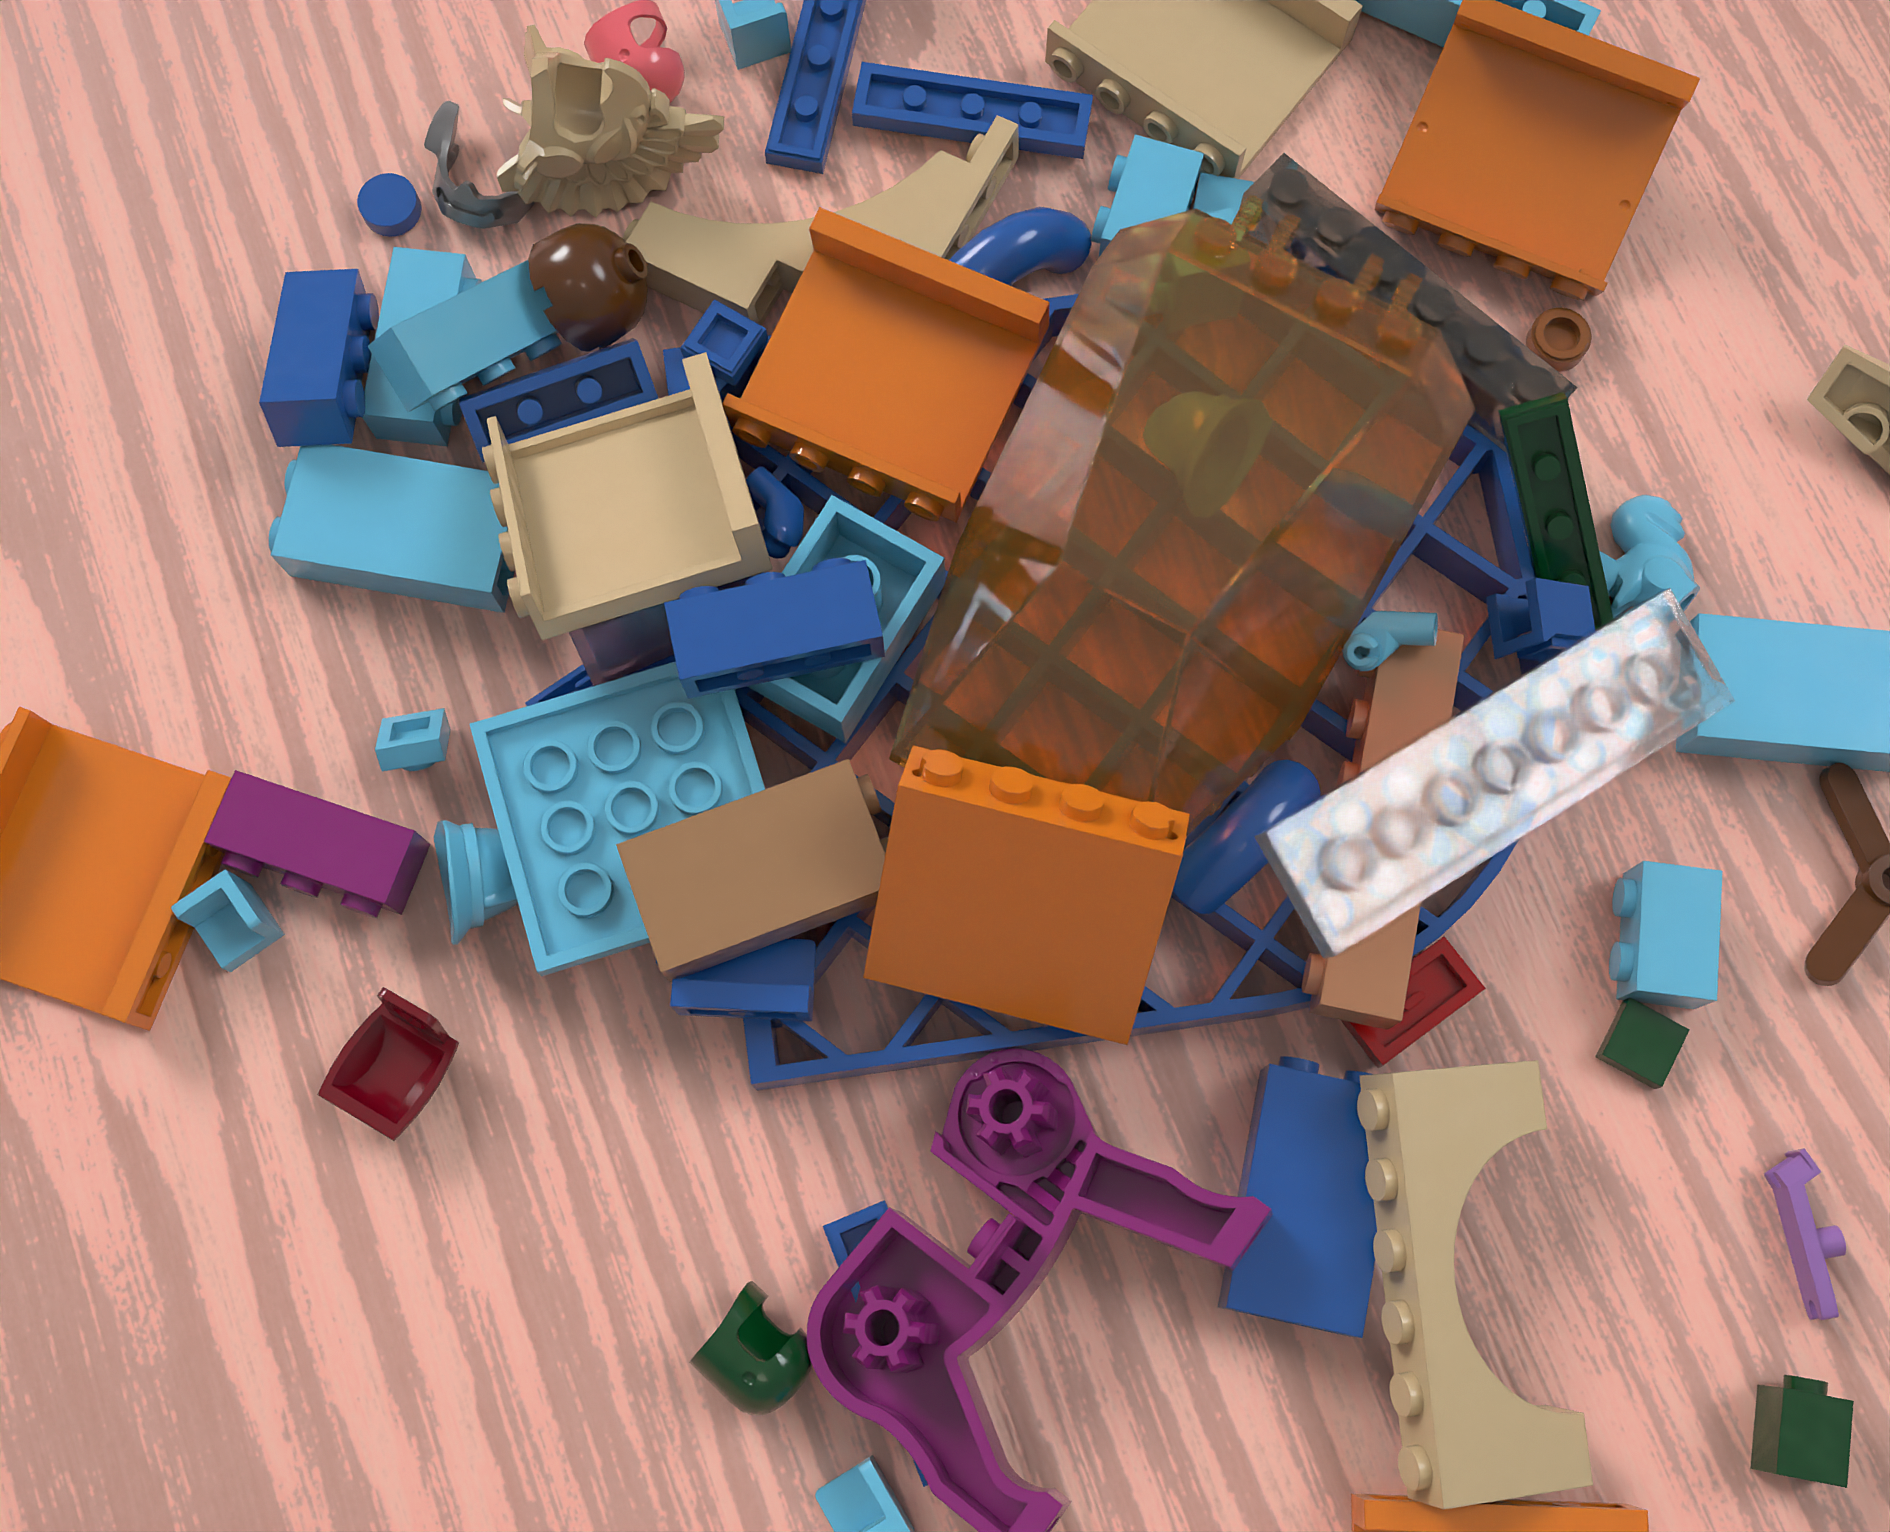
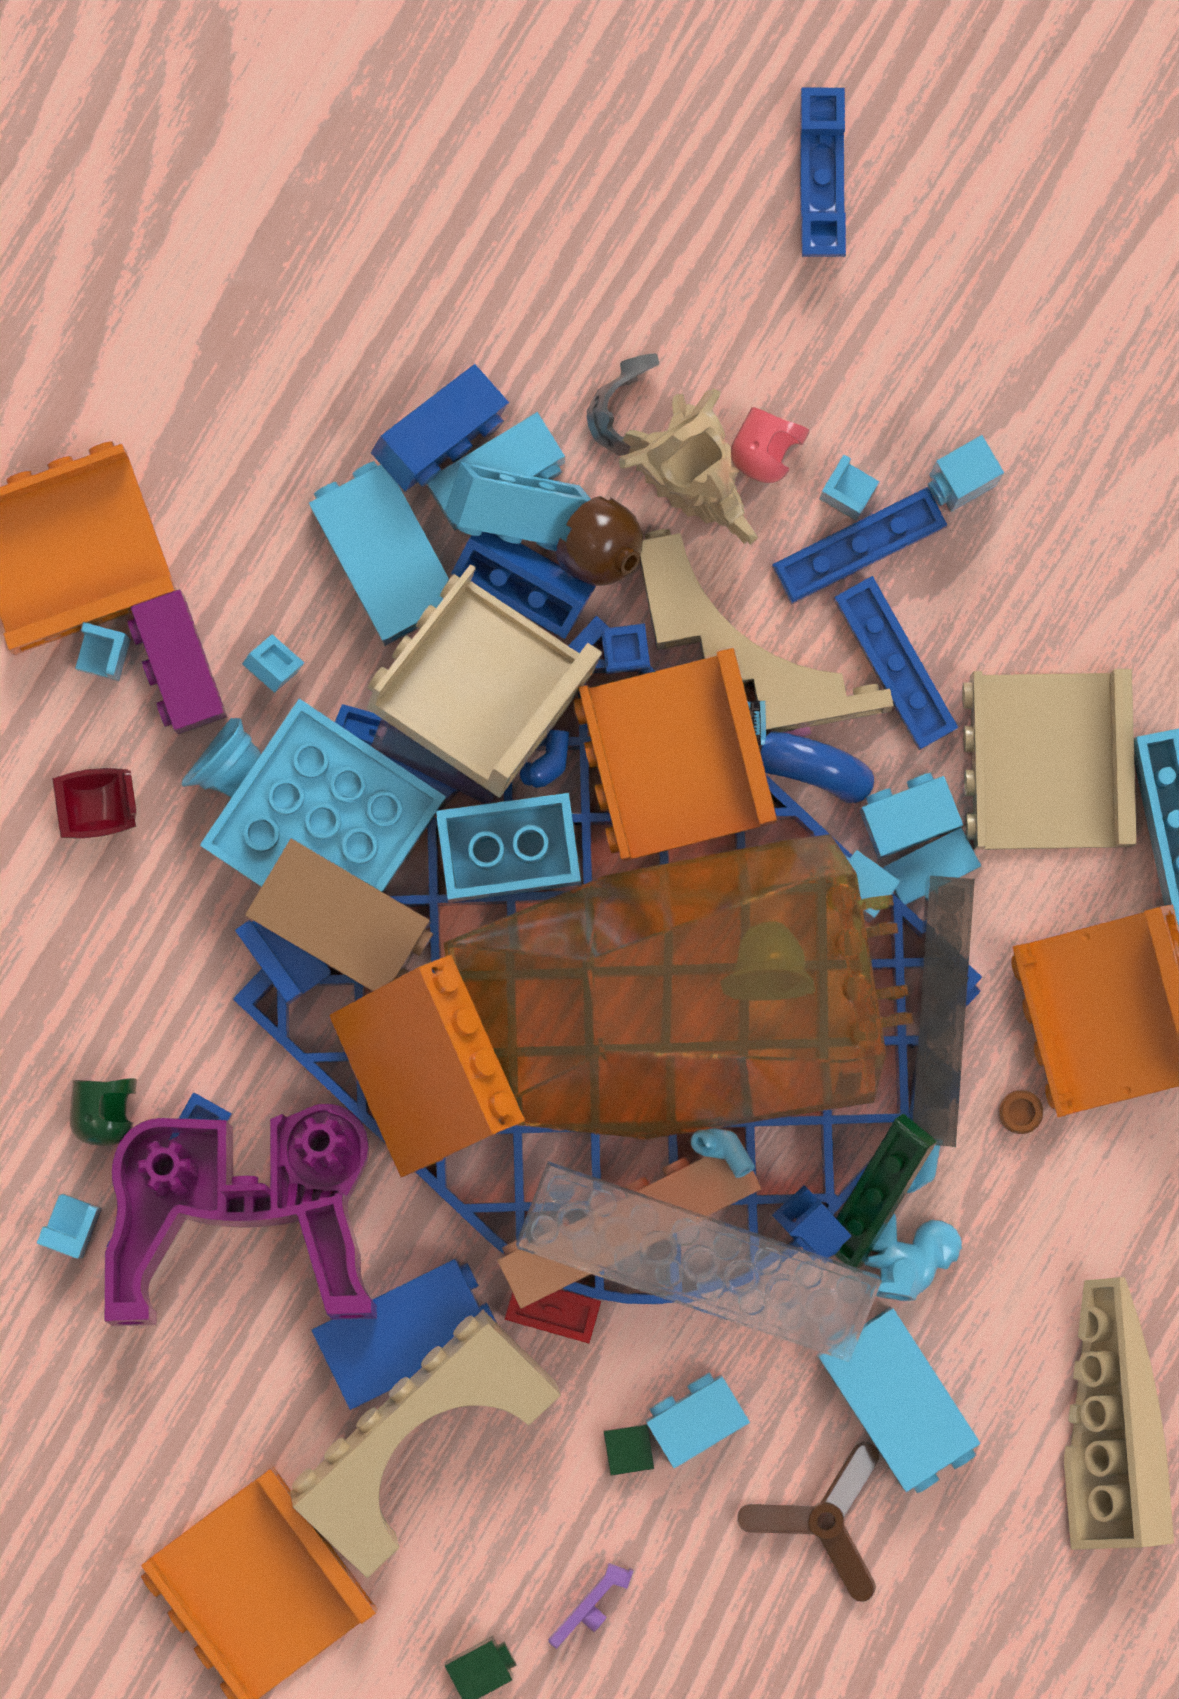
camera: 50 degrees right, 10 degrees up
blue tile [357,173,422,237] -> none
blue brick [664,558,885,699] -> none
blue cylinder [1173,760,1321,914] -> none

